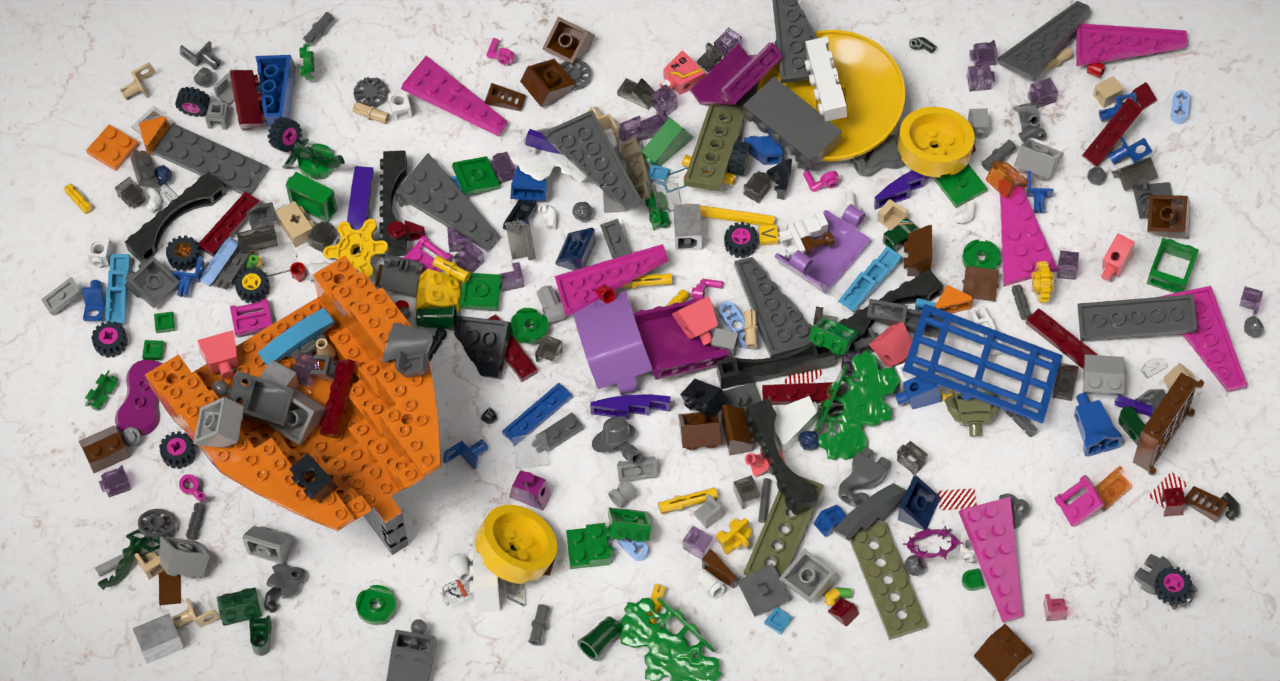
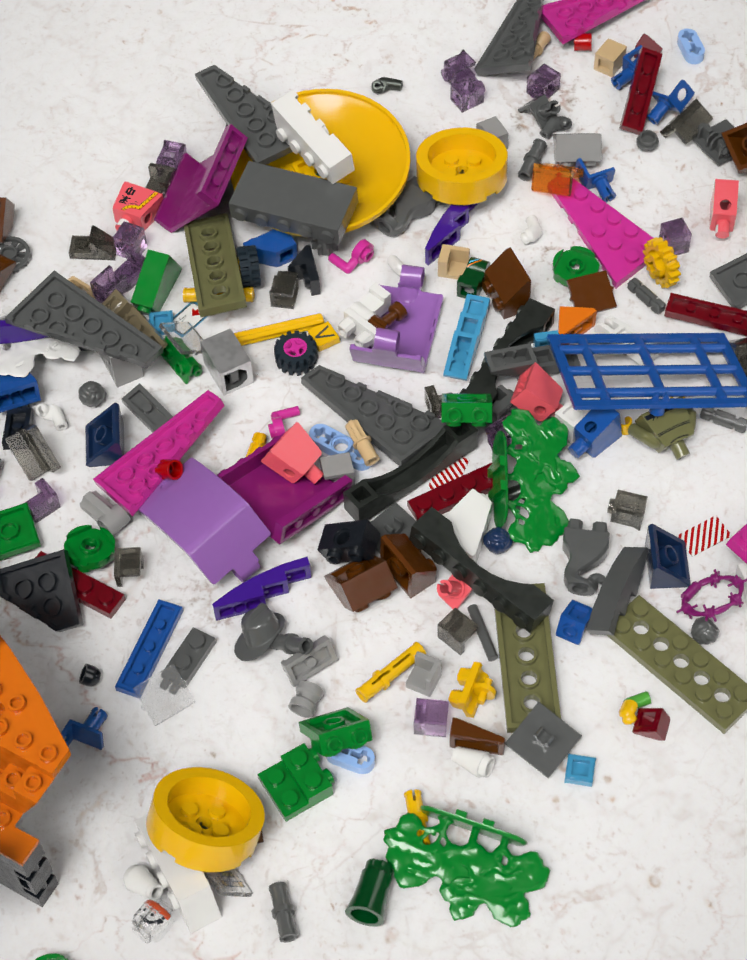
camera: 25 degrees left, 5 degrees down
magenta torso [509,470,551,511] -> none
yellow pin [620,273,672,289] -> none
light grey slope [779,548,838,603] -> none
green plate [935,164,987,208] -> none

